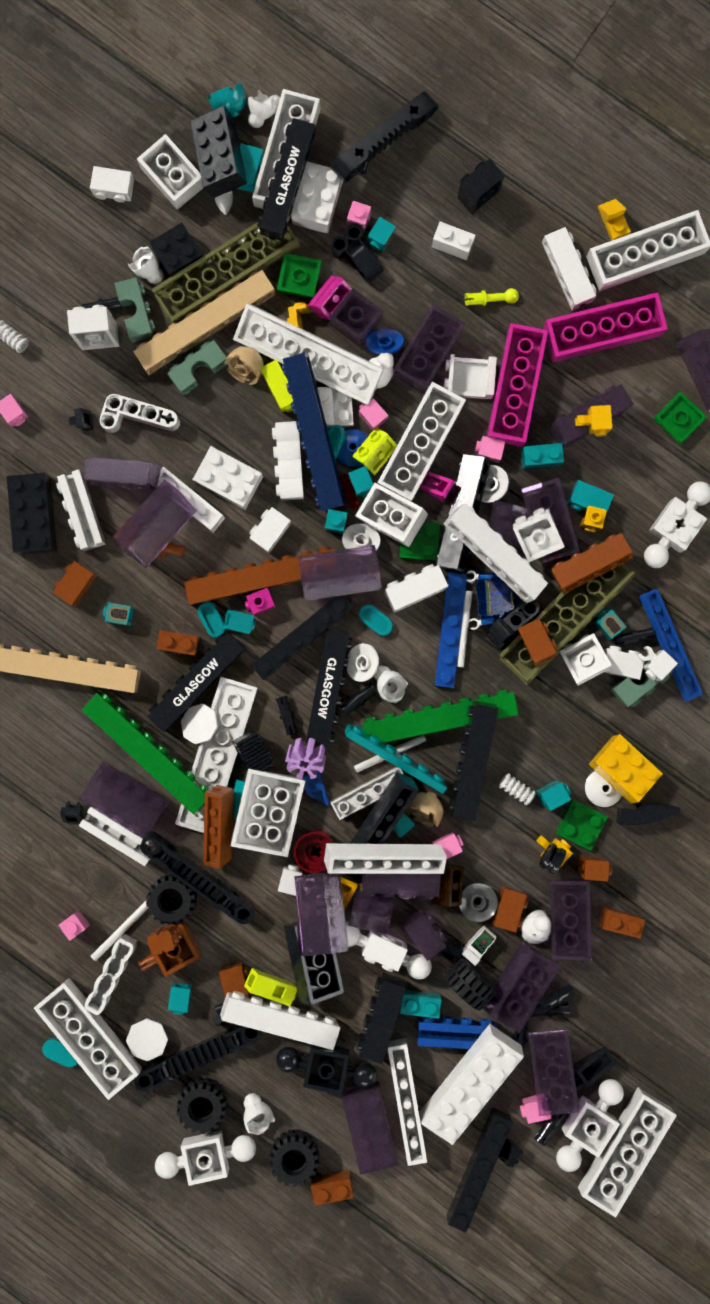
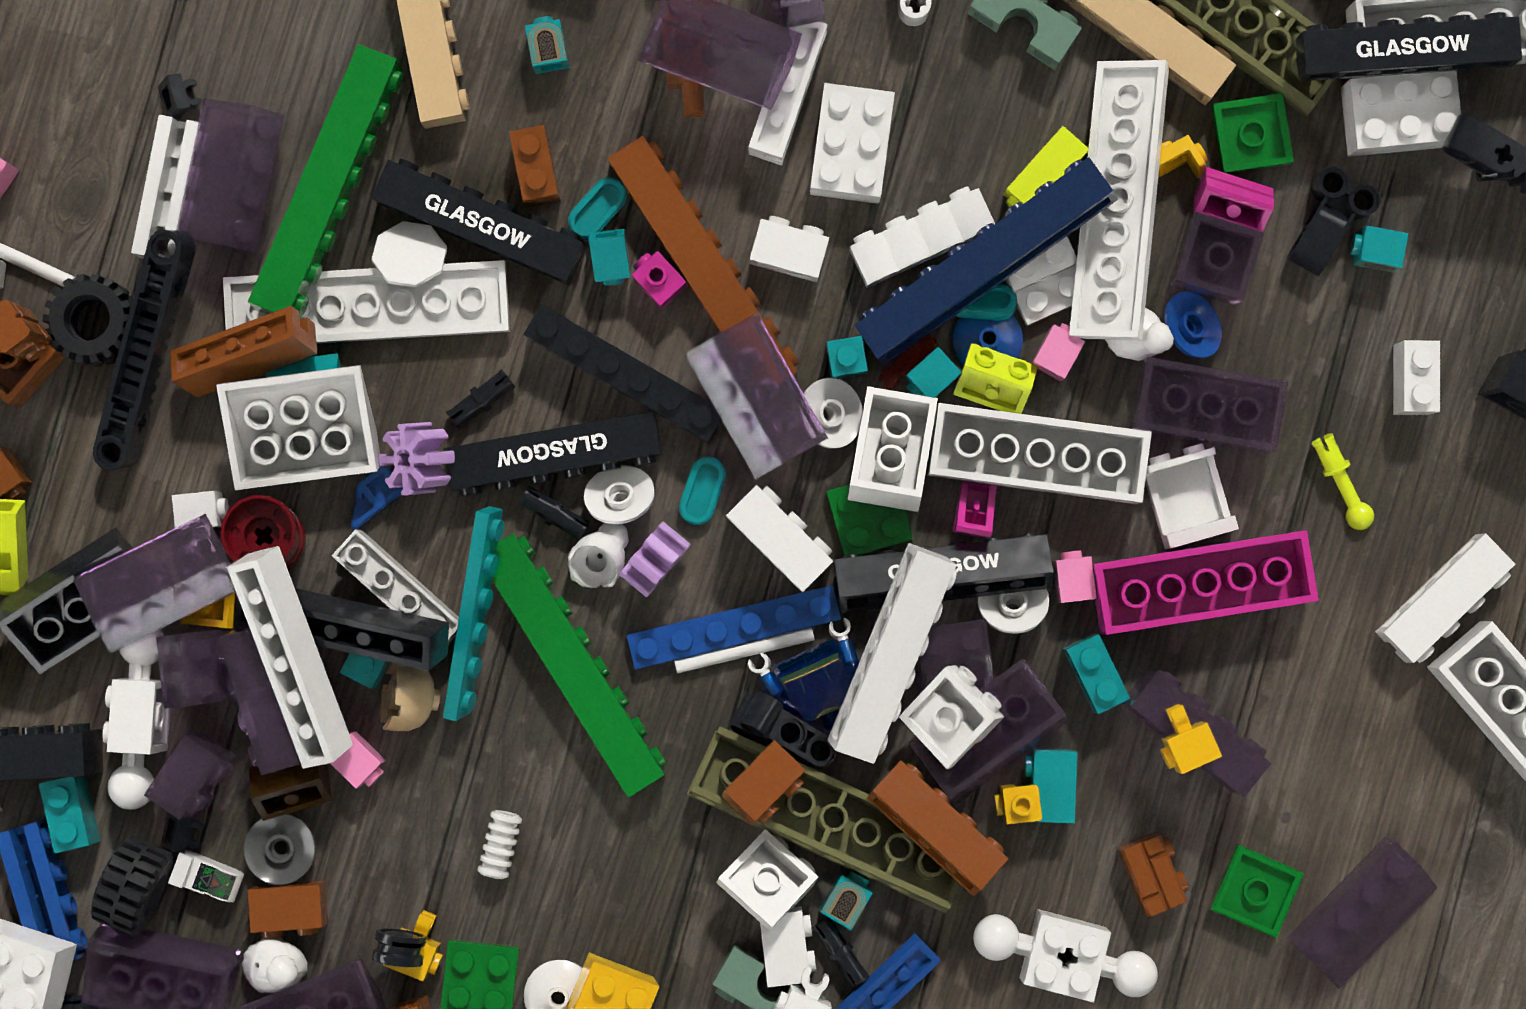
camera: 70 degrees right, 0 degrees up
tan cylinder [225,346,264,385] -> none
black brick [232,730,273,772] -> none
bright pink brick [347,201,371,233] -> none
white bar [354,734,426,773] -> none
black brick [448,700,499,821] -> none
teal brick [536,780,571,811] -> none
dark pink brick [543,293,668,363] -> none
none -> lavender gear [619,522,691,597]
none -> dark orange brick [1117,832,1189,917]

